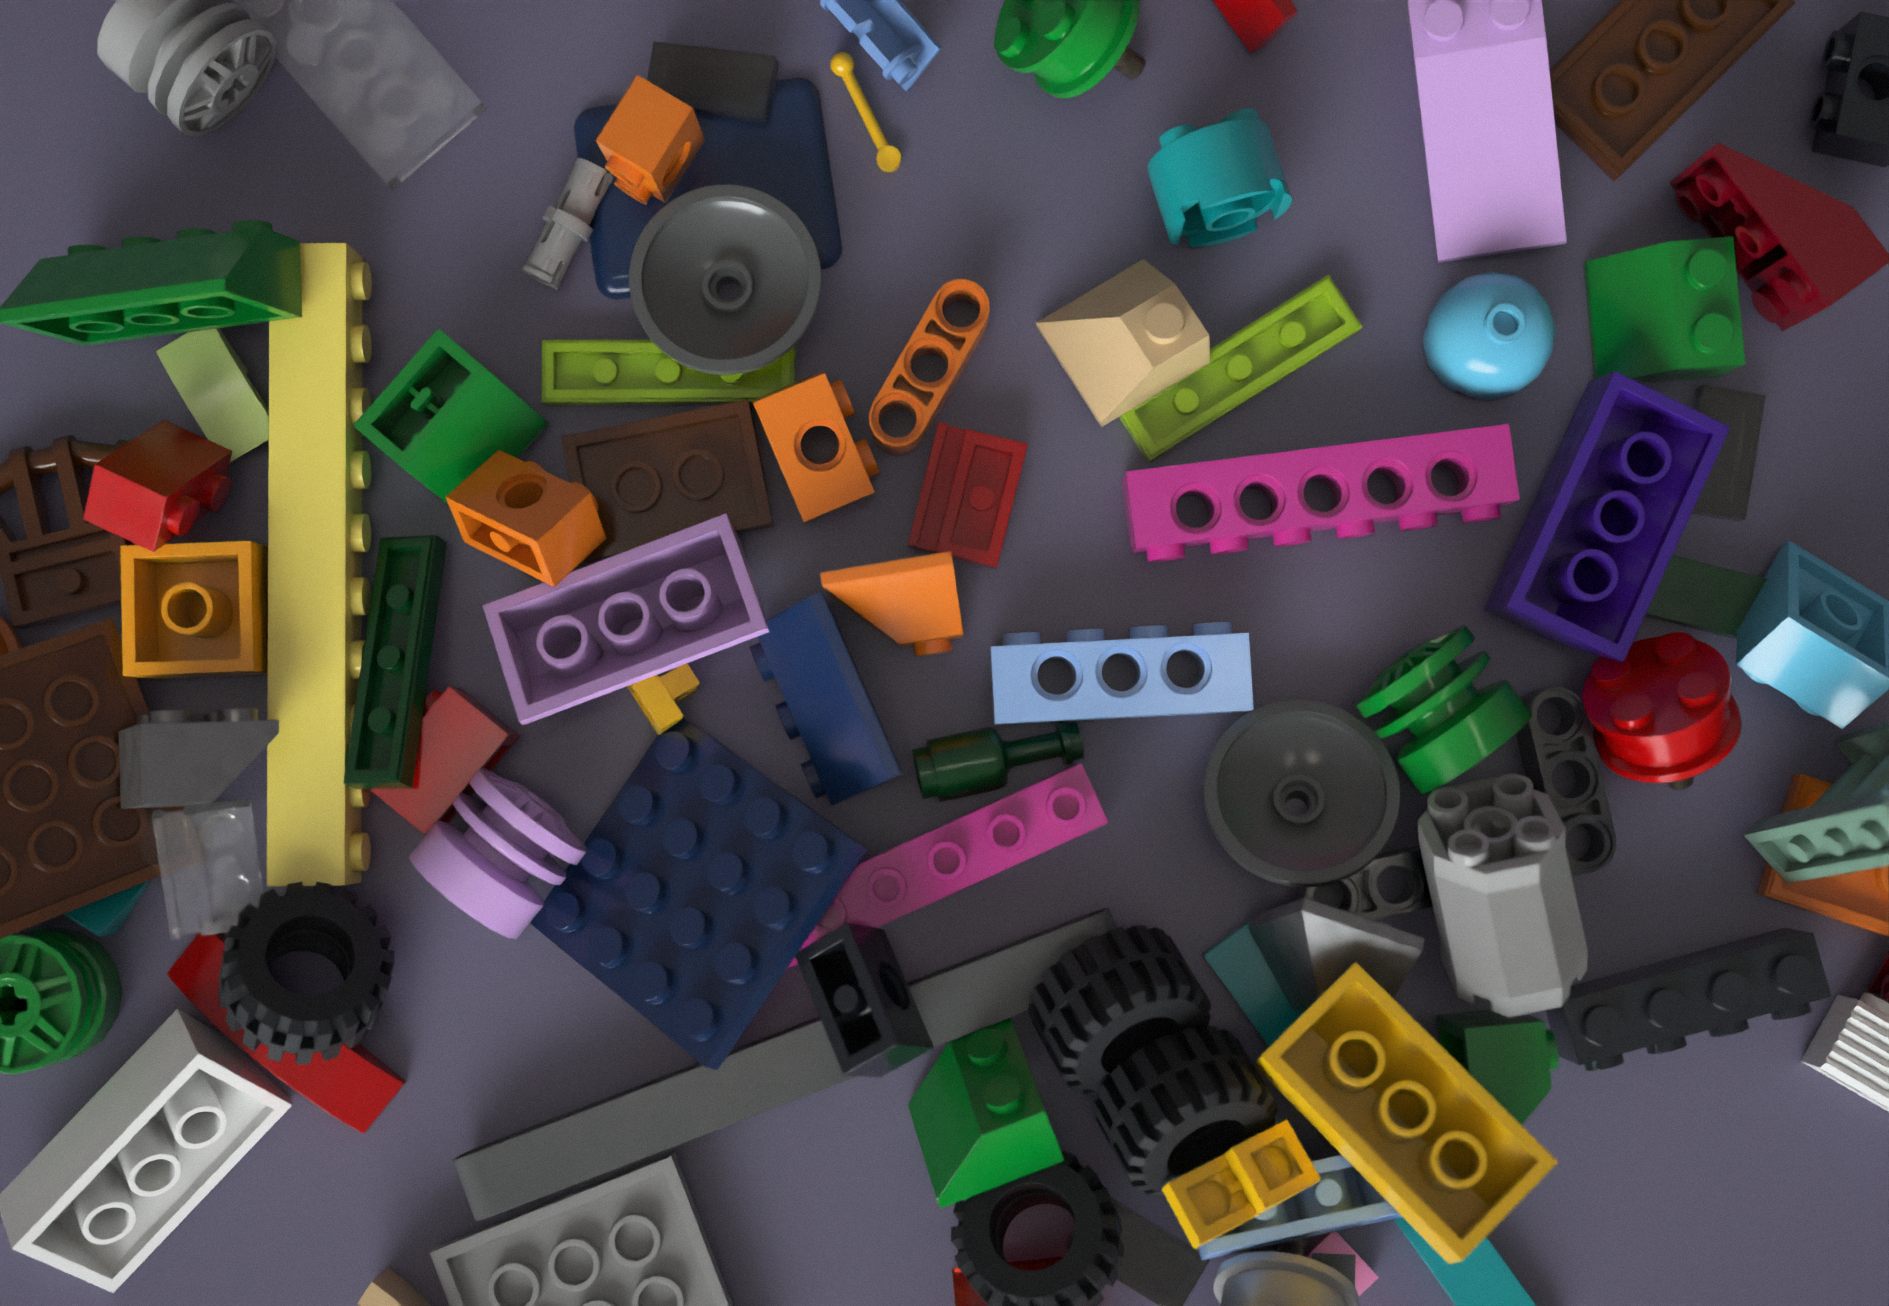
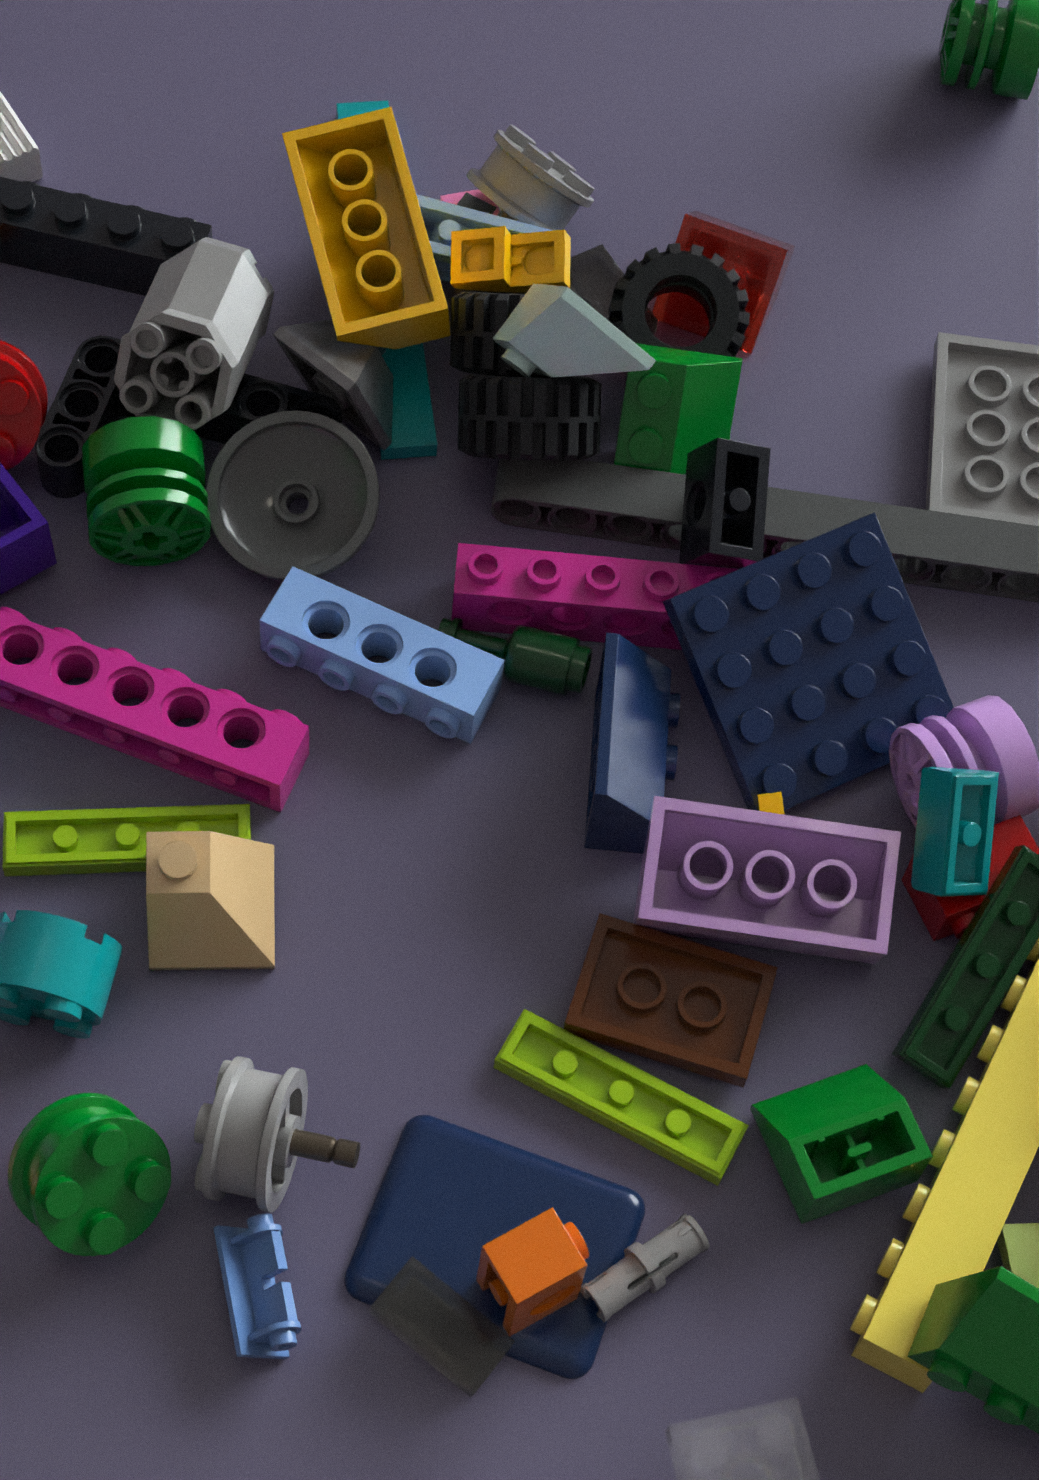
camera: 160 degrees left, 25 degrees down
orange brick [446,450,607,587] -> none
dark grey dish [629,184,822,375] -> none
orange brick [753,371,880,522] -> none
orange slope [820,551,963,657] -> none
yellow hinge [830,52,901,173] -> none
orange beam [869,279,990,455] -> none
red plate [908,422,1028,569] -> none
green slope [1436,1010,1558,1126] -> none
none -> light grey wheel [194,1056,361,1213]
none -> light aqua slope [493,283,656,378]
none -> teal slope [911,767,999,897]

